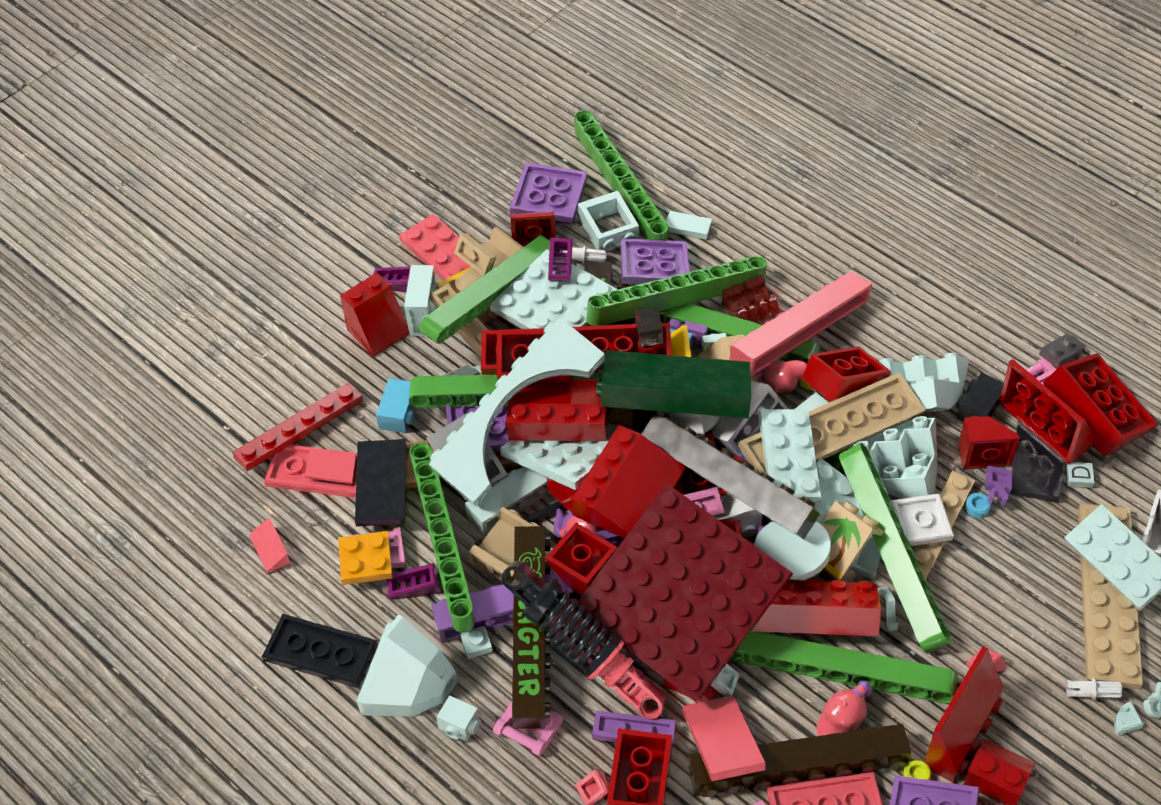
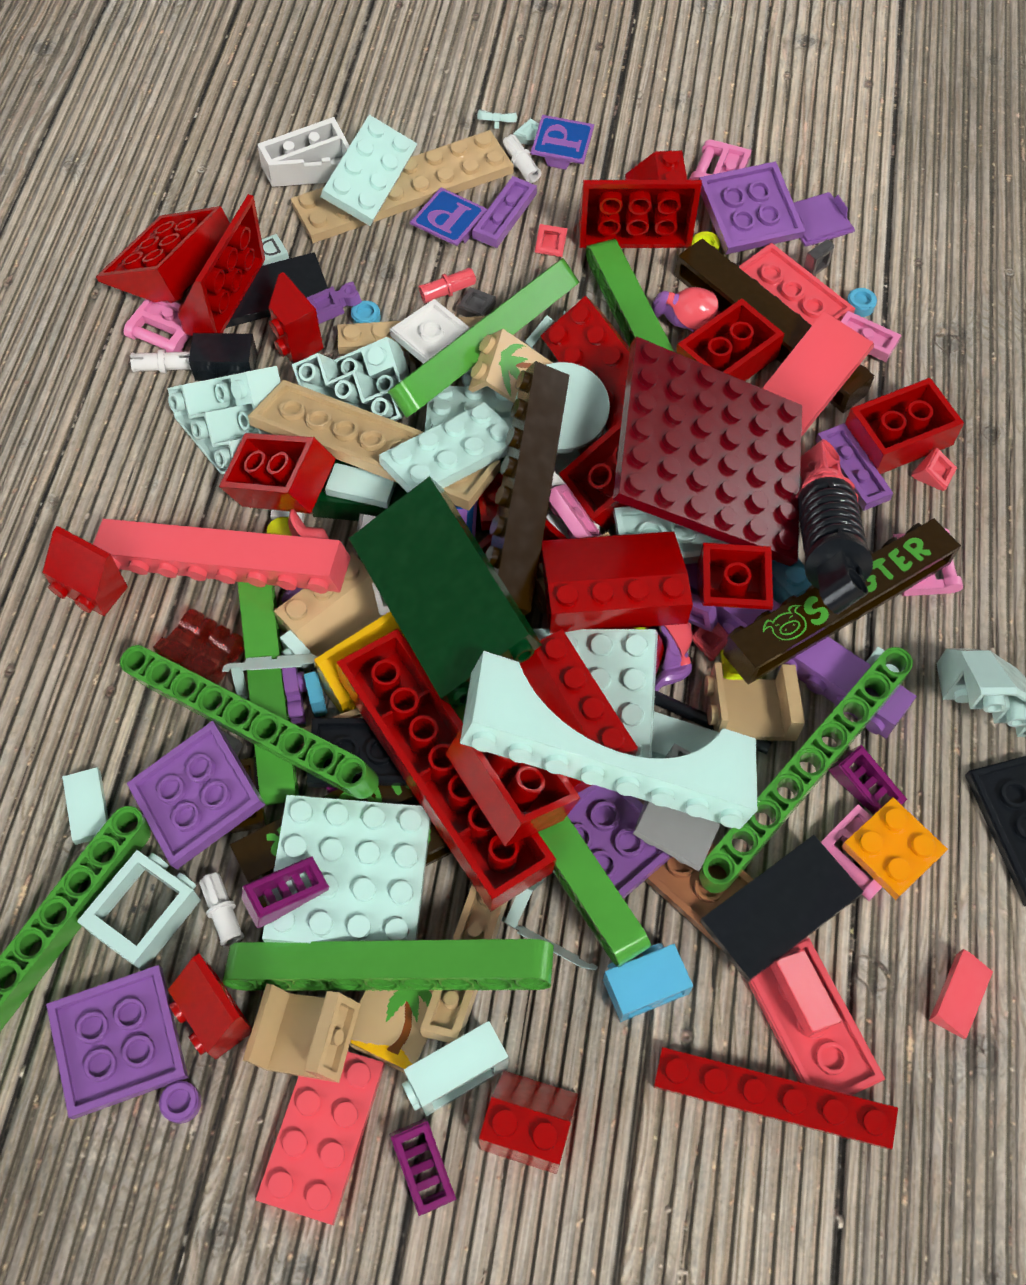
camera: 125 degrees left, 10 degrees up
light aqua brick [437,695,481,742] -> none
clear smoke brick [634,307,663,347] -> none
flat silver plate [1039,333,1086,368] -> none
none -> red slope [43,526,128,616]
none -> white pin [130,349,191,374]
none -> medium lavender tile [159,1081,201,1124]
none -> light aqua piece [222,654,317,723]
none -> piece [410,187,487,246]
none -> coral axle [418,268,476,304]
none -> flat silver tile [457,287,496,317]
none -> medium lavender plate [472,176,537,248]
none -> piece [531,115,595,170]
none -> red brick [676,298,785,381]

